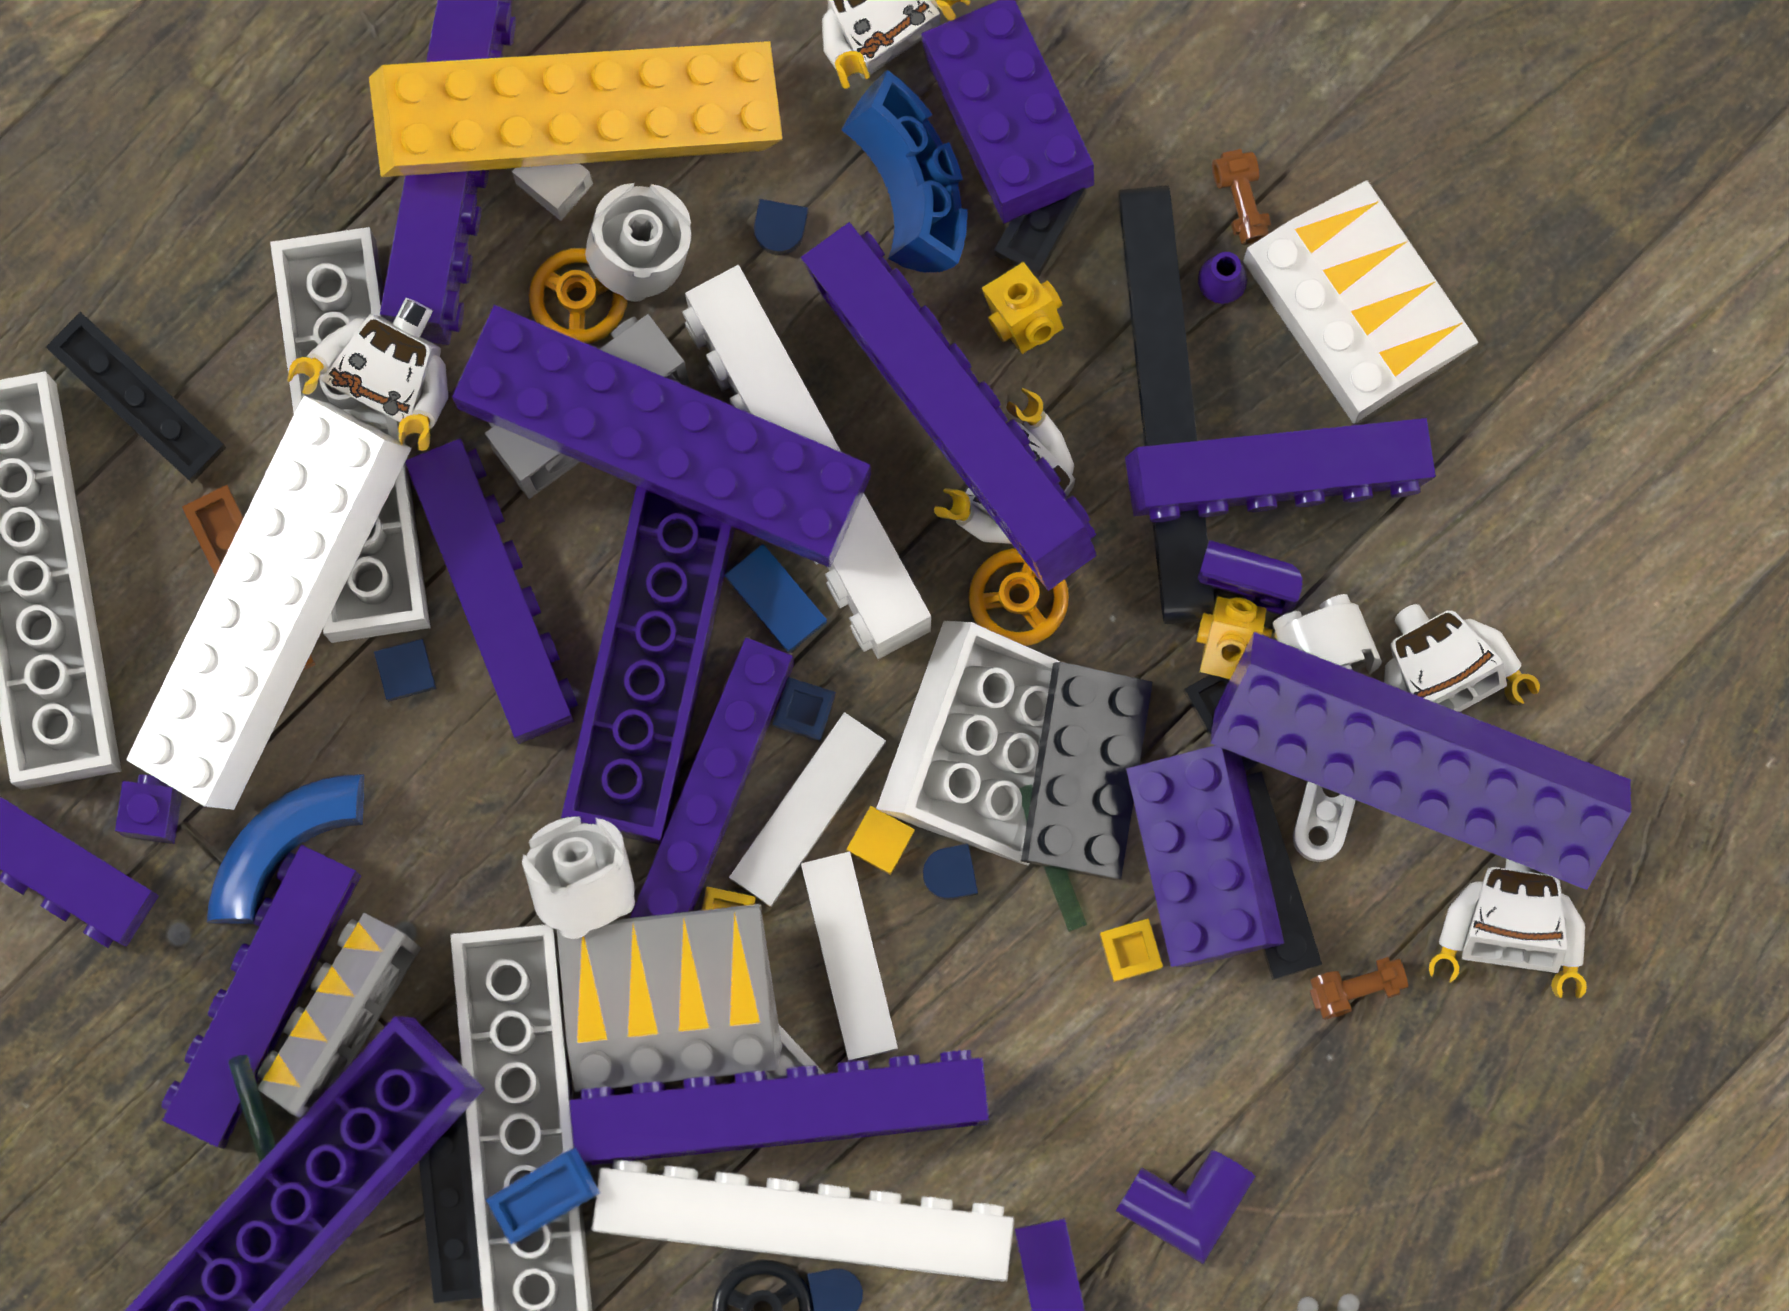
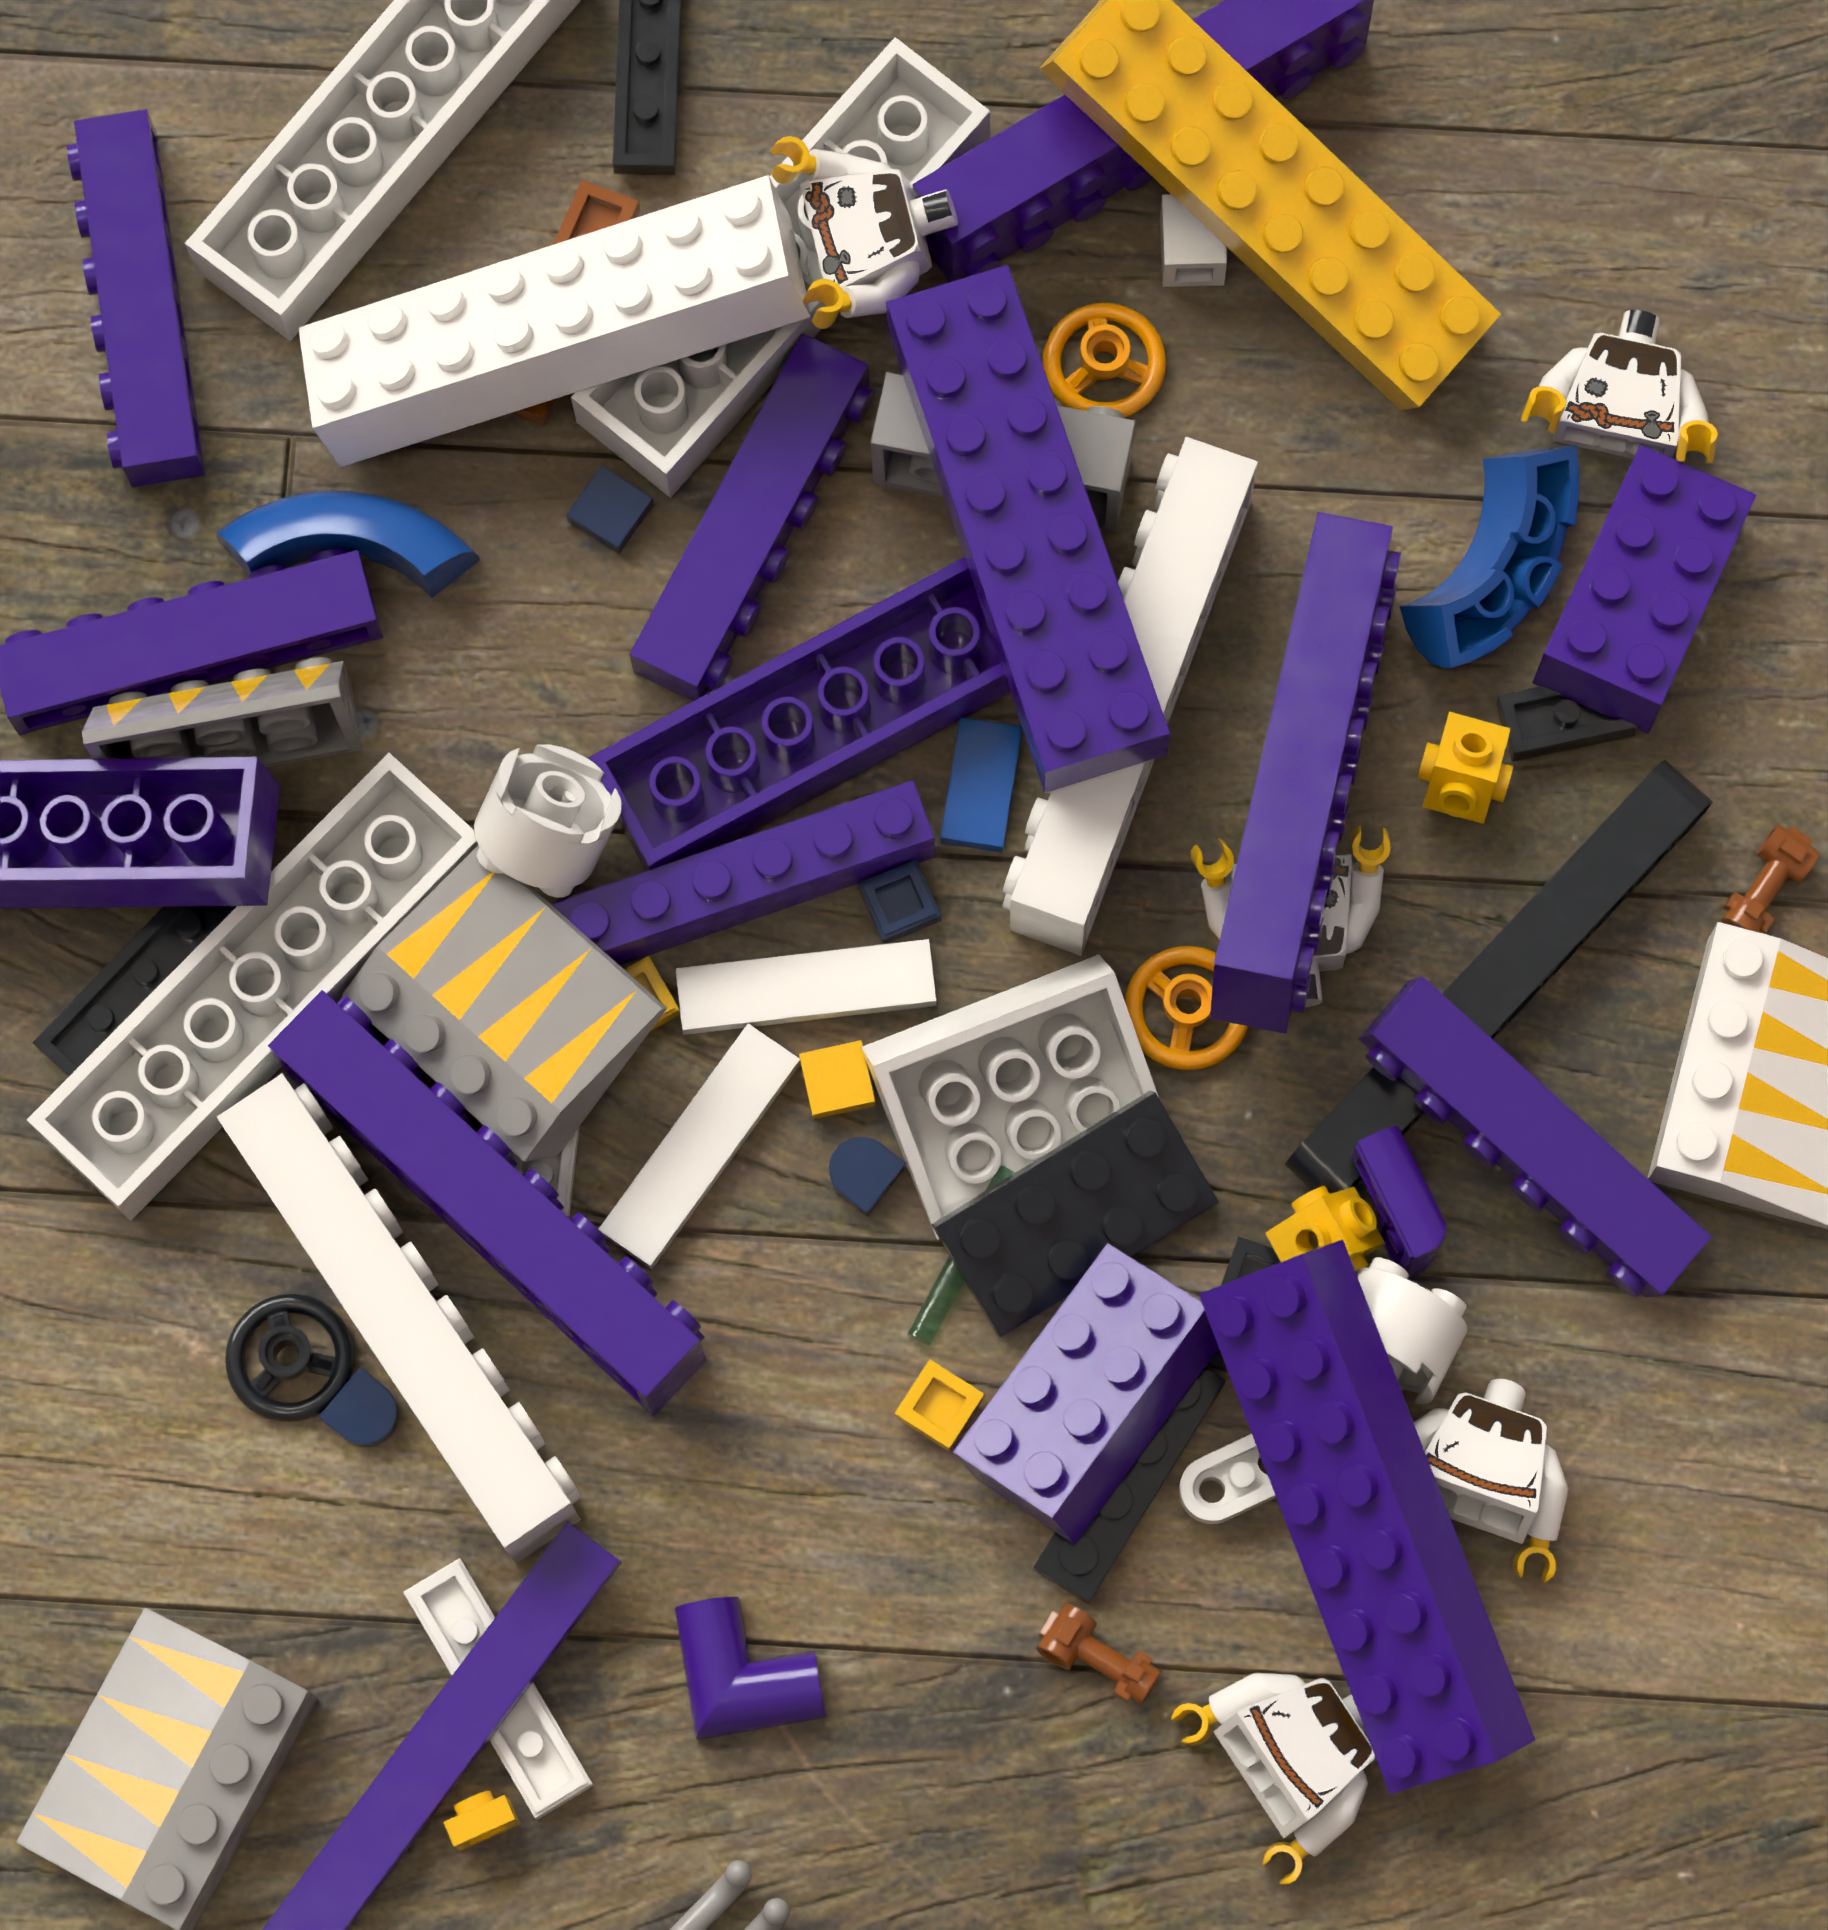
camera: 50 degrees right, 5 degrees down
dark purple brick [115,774,182,844] -> none
bar [228,1055,276,1163] -> none
blue tile [486,1148,600,1245] -> none
white brick [585,183,691,302] -> none
dark blue tile [754,199,808,255] -> none
dark purple cone [1198,252,1247,304] -> none

